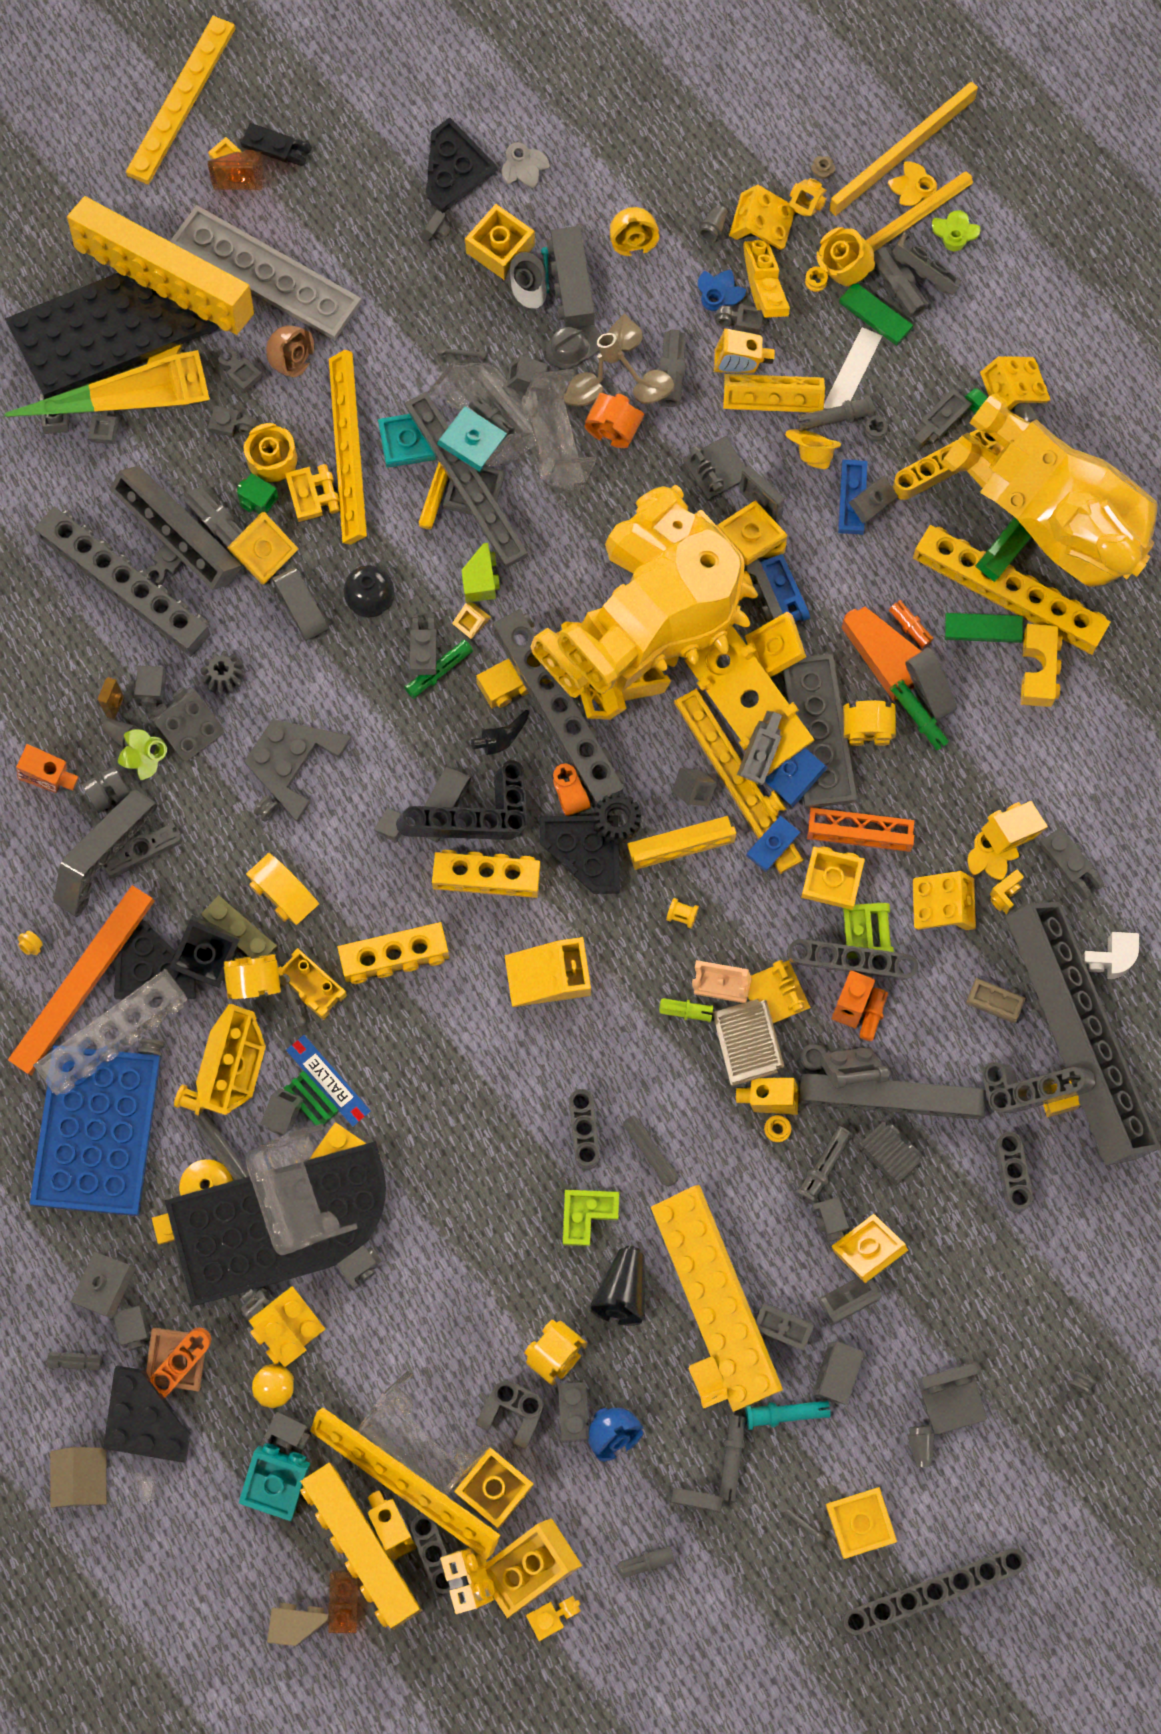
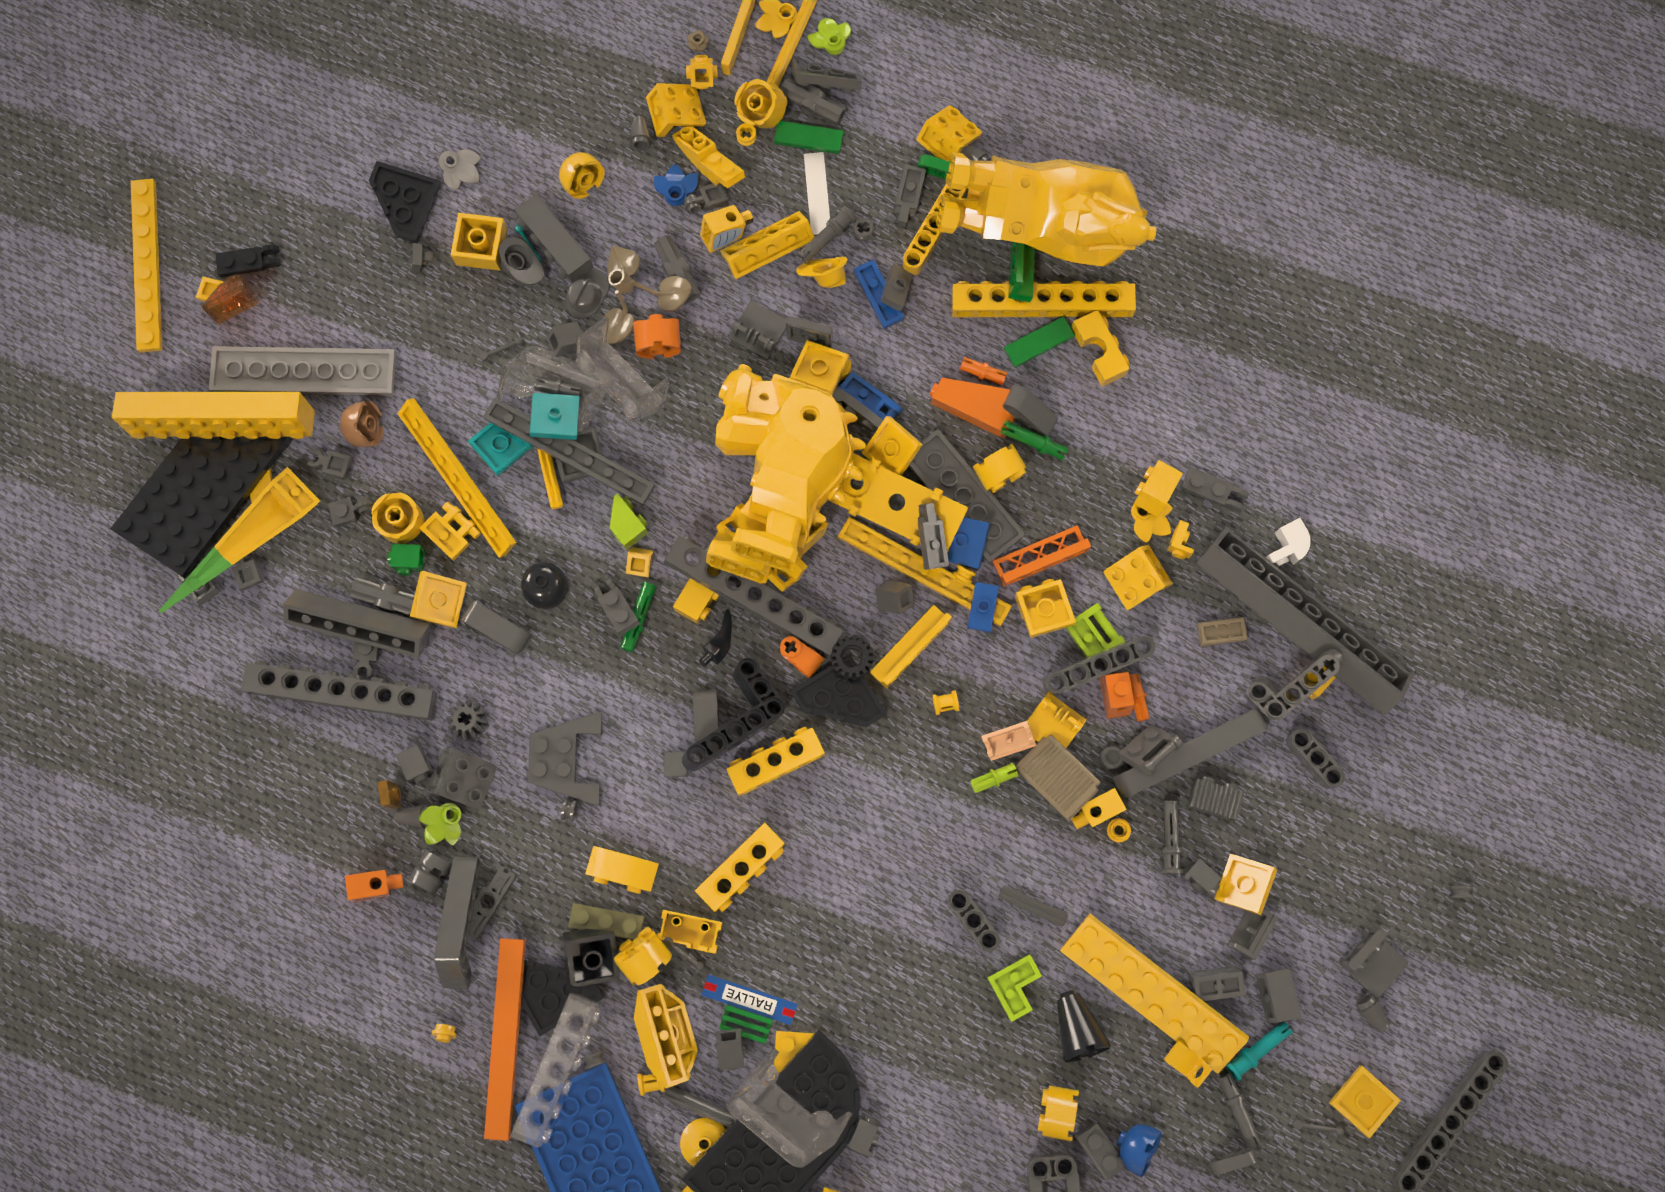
camera: 30 degrees left, 5 degrees up
yellow slope [505,937,591,1007] -> none

